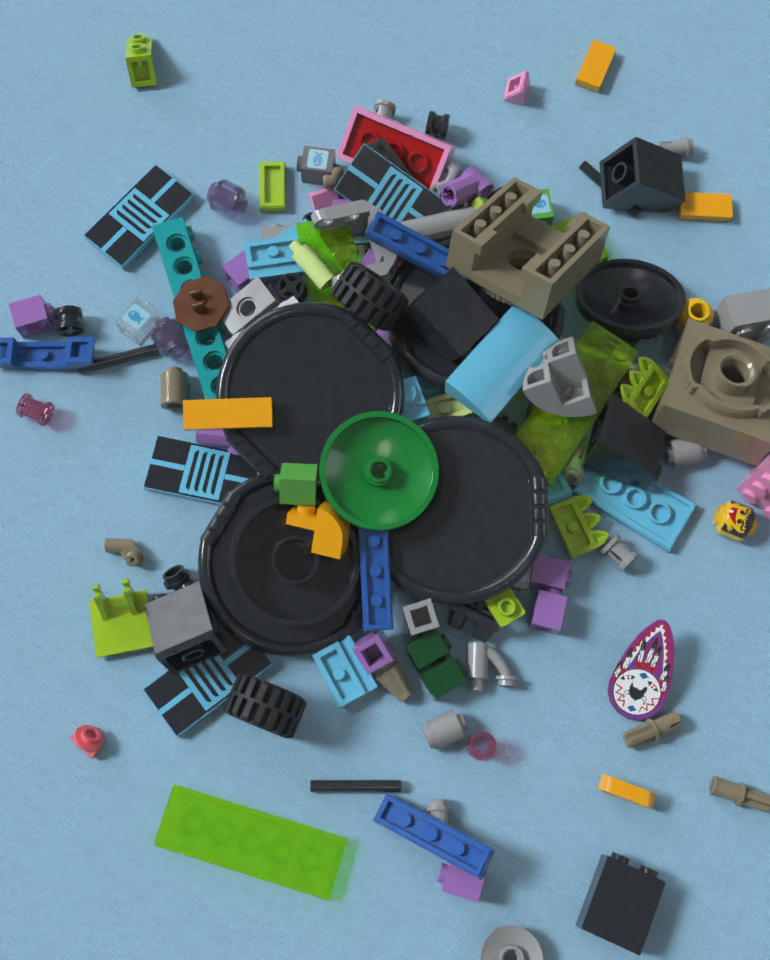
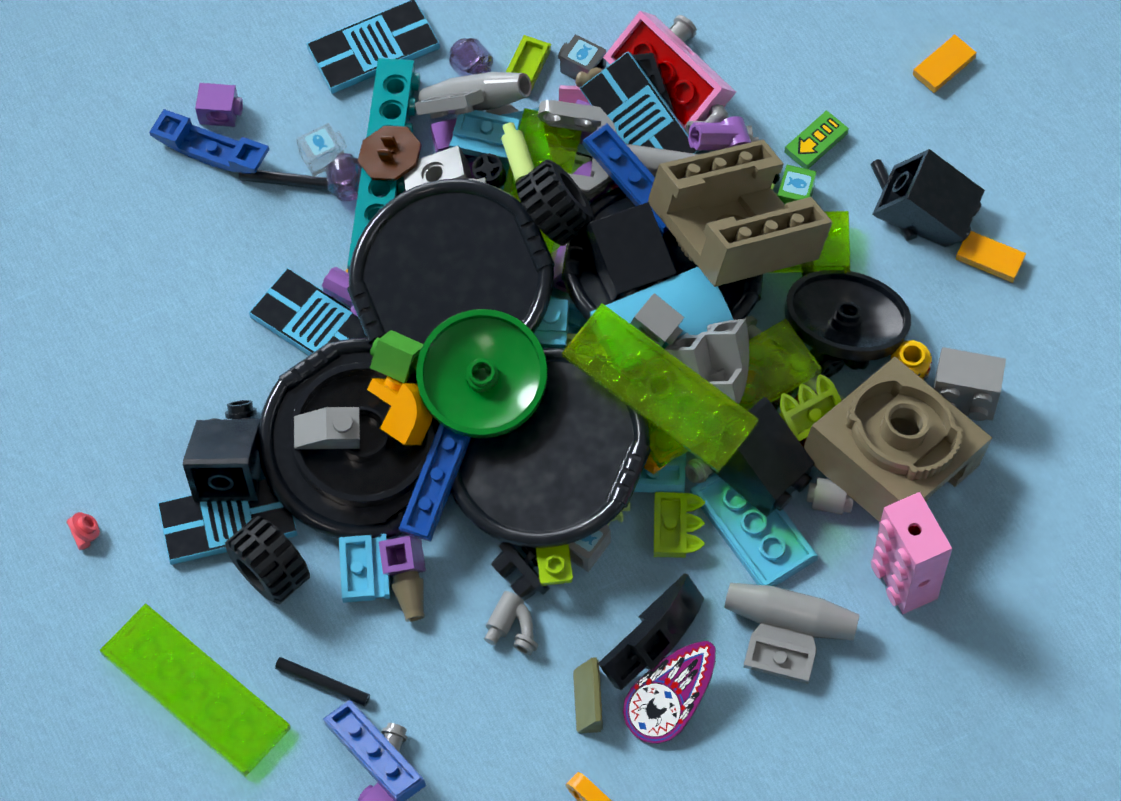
camera: 30 degrees right, 10 degrees down
clear pink bush [16,393,54,426] -> none
black wheel [54,305,84,337] -> none
lime plate [89,579,153,658] -> none
dark tan arm [104,538,143,567] -> none
dark tan brick [160,367,189,411] -> none
light orange tile [183,397,273,431] -> none
light grey brick [402,598,440,638] -> none
dark green piece [405,629,467,701] -> none
light grey brick [422,710,468,749] -> none
black wheel [425,110,450,141] -> none
clear pink bush [467,732,496,760] -> none
bright pink slope [503,71,530,106] -> none
medium lavender brick [528,587,568,635] -> none
medium lavender brick [529,554,572,592] -> none
light grey bush [600,533,638,571] -> none
dark tan axle [623,711,683,749] -> none
light grey pin [660,136,694,158] -> none
yellow head [712,500,758,541] -> none
none -> light grey slope [294,407,360,449]
none -> light grey plate [415,72,532,118]
none -> clear neon green plate [561,303,759,473]
none -> olive slope [573,657,603,733]
none -> black slope [598,573,704,690]
none -> light grey brick [629,293,685,350]
none -> light grey plate [724,583,860,684]
none -> bright green tile [784,110,849,169]

